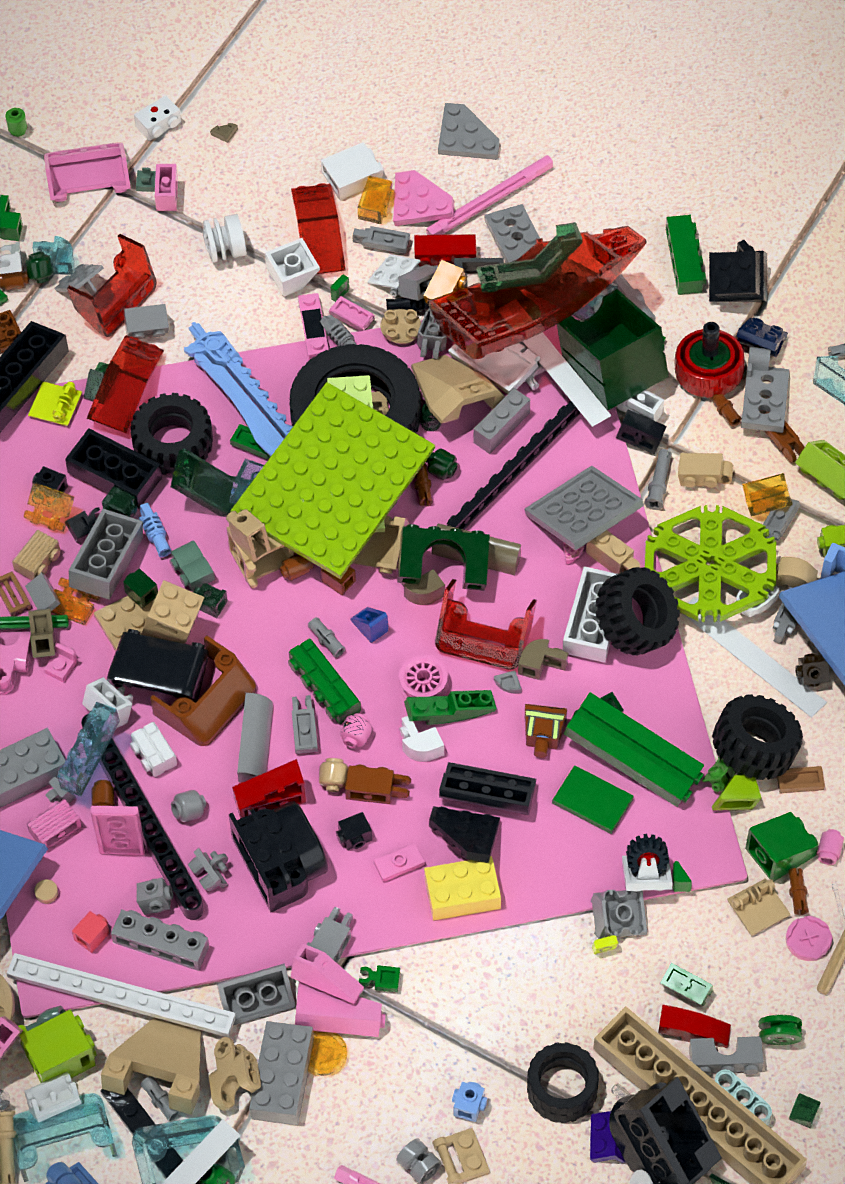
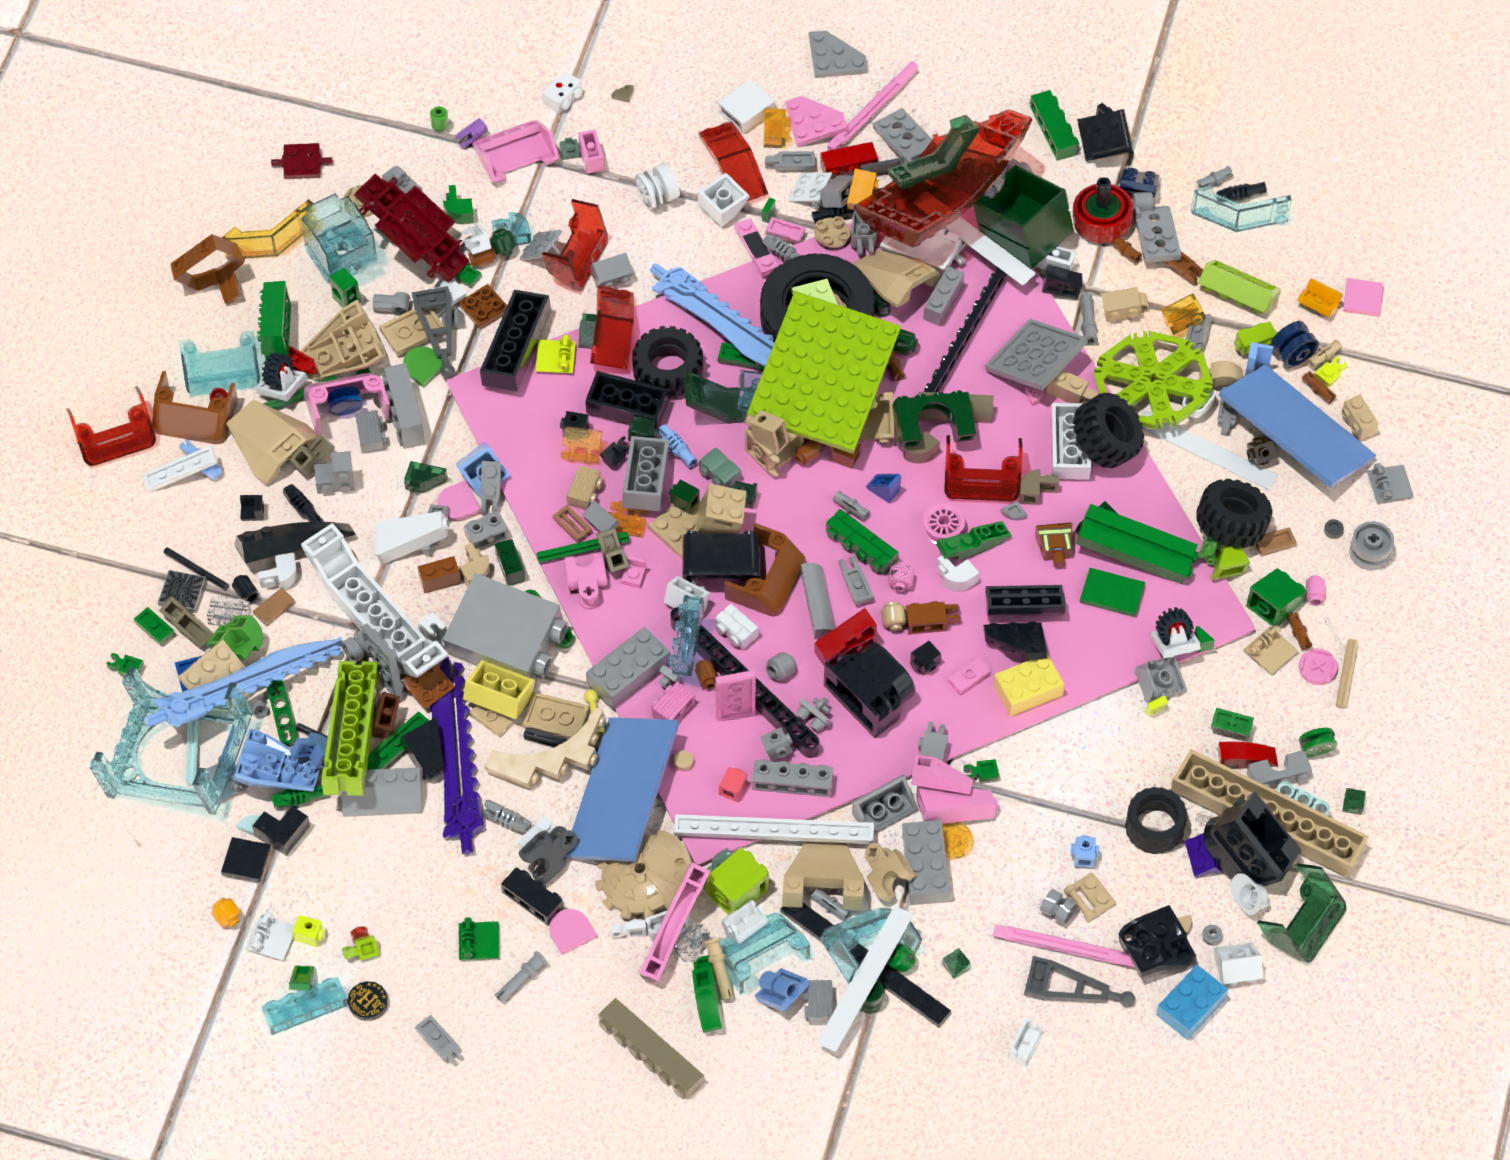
camera: 15 degrees left, 0 degrees up
none -> medium lavender hinge [455,118,488,149]

